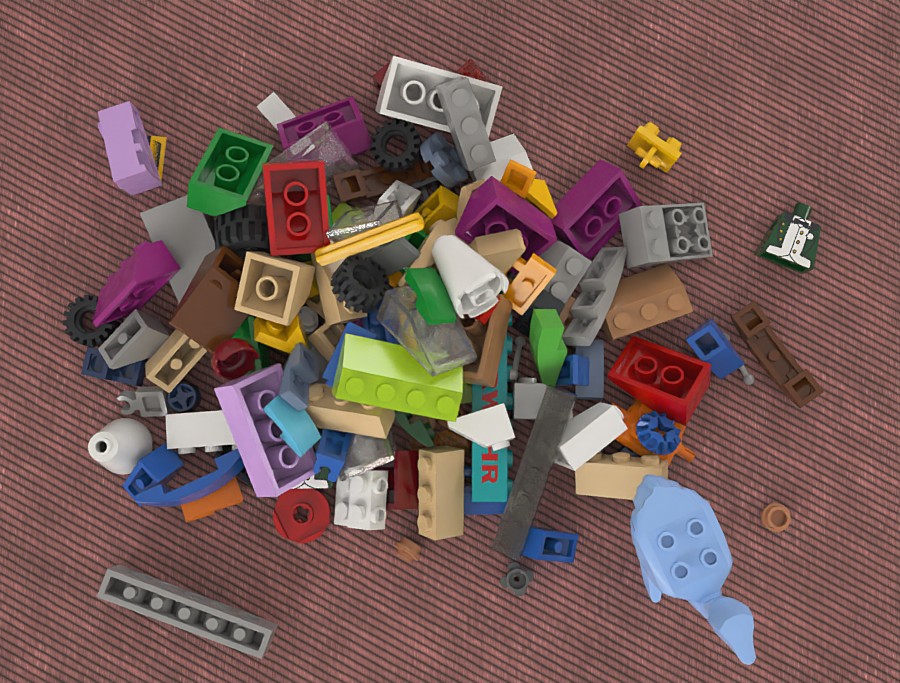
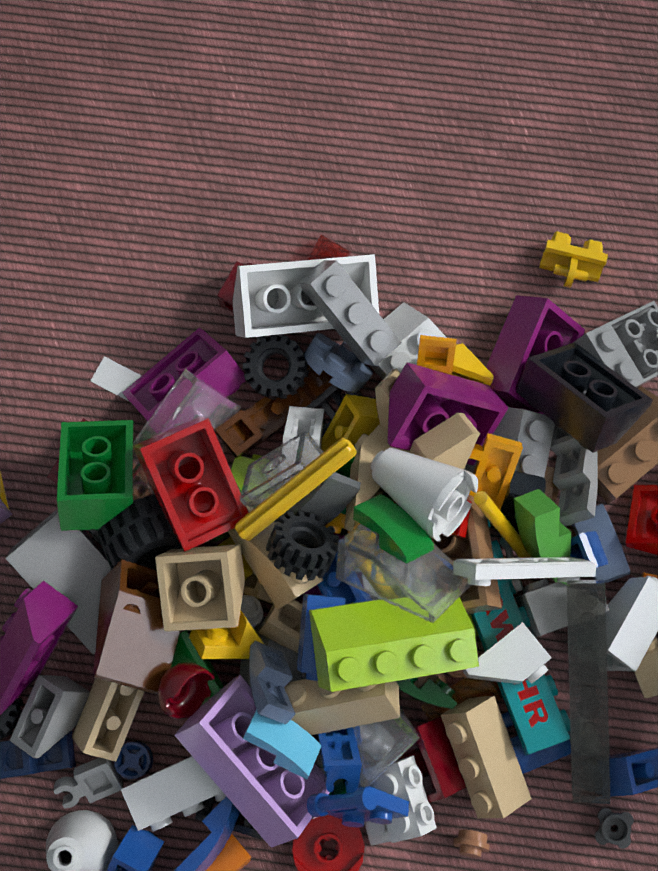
camera: 15 degrees left, 5 degrees down
none -> blue plate [307,786,409,828]
none -> white plate [453,557,596,586]
none -> yellow bar [474,491,531,558]
none -> black slope [516,343,653,453]

